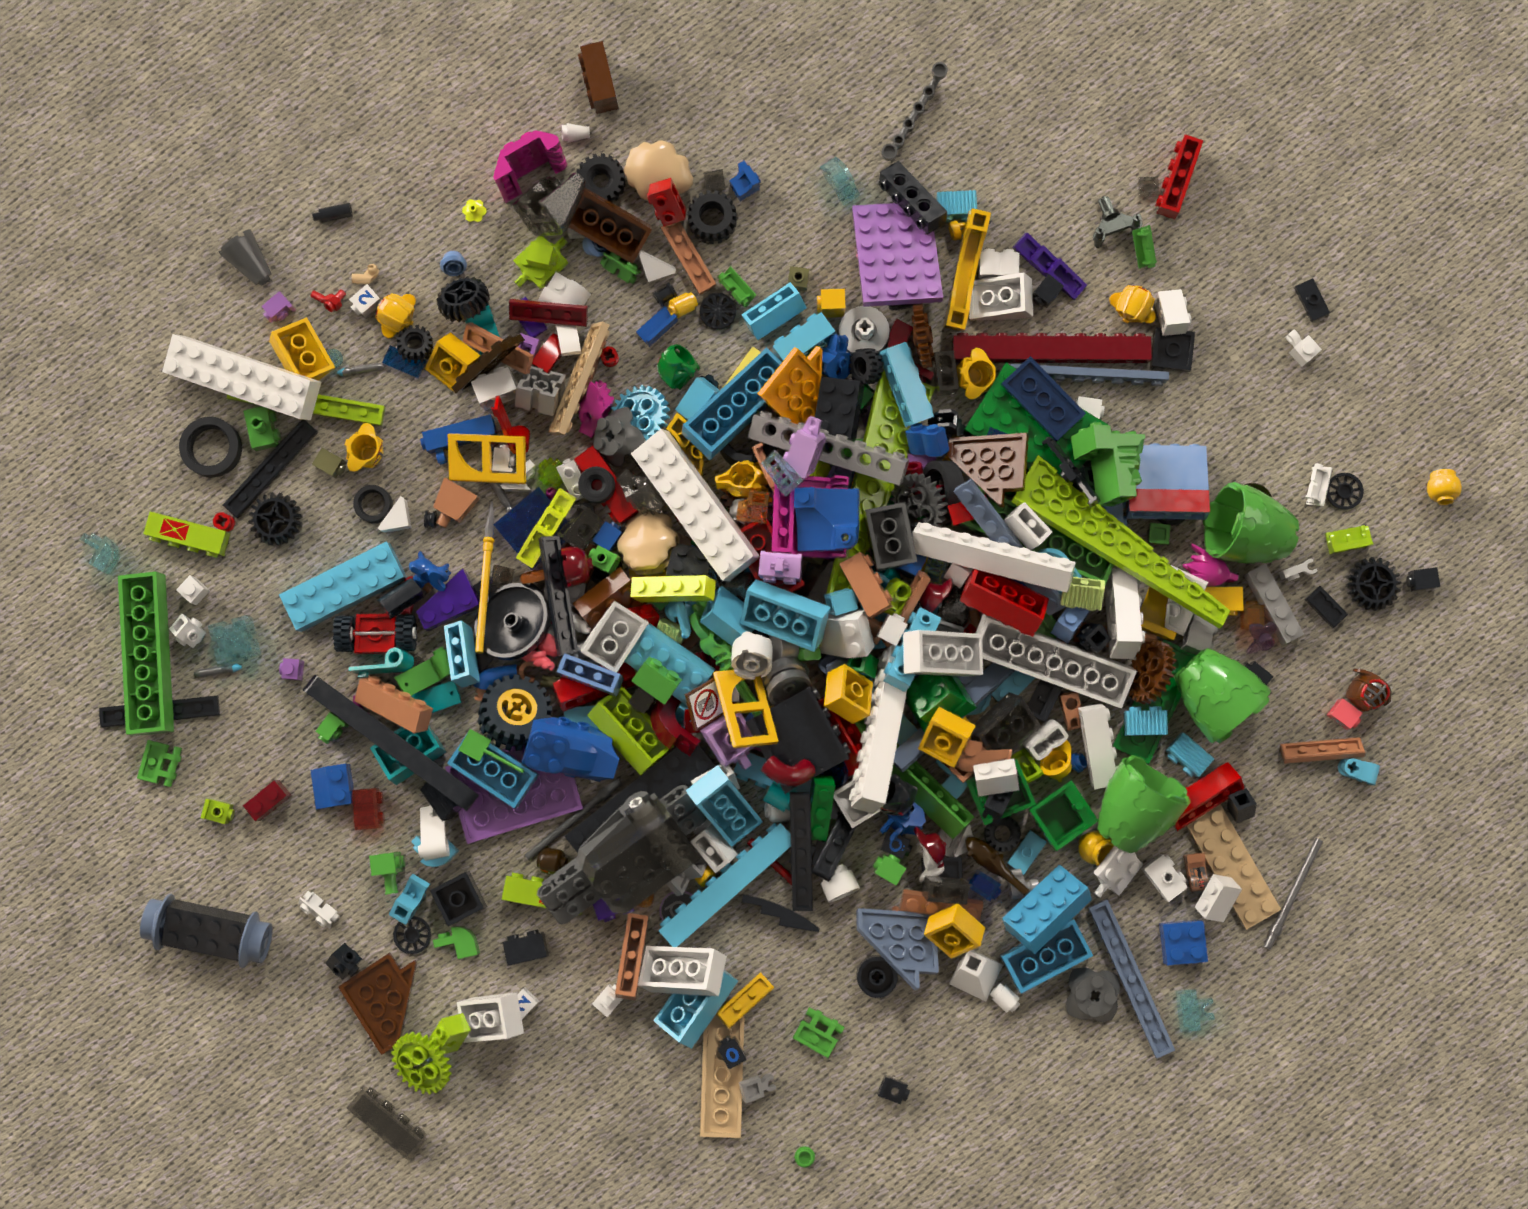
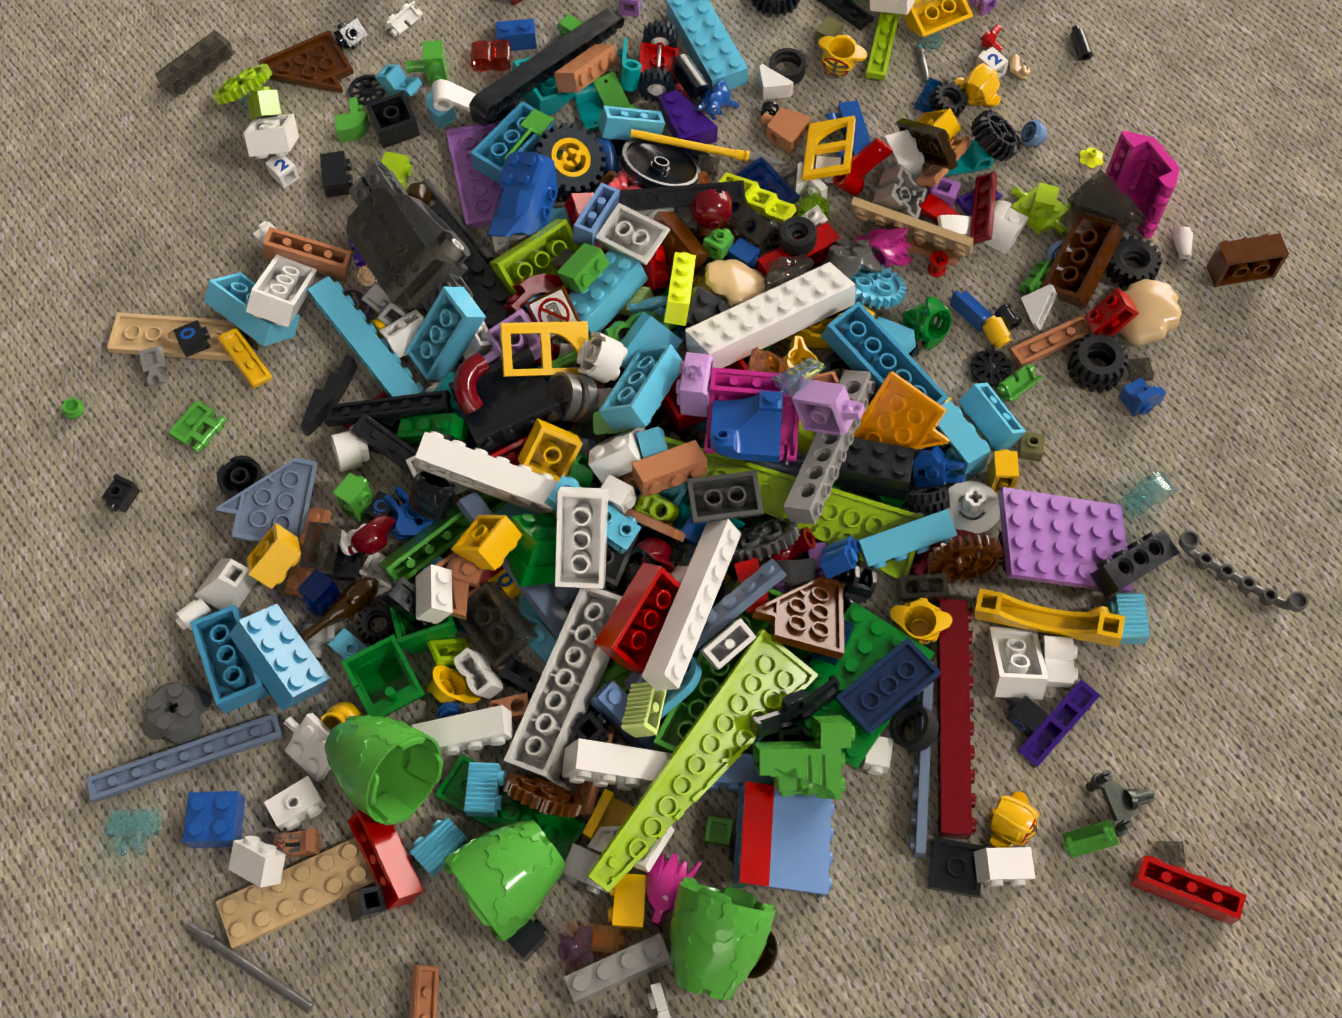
camera: 90 degrees right, 20 degrees down
none -> black tyre [889,702,939,752]

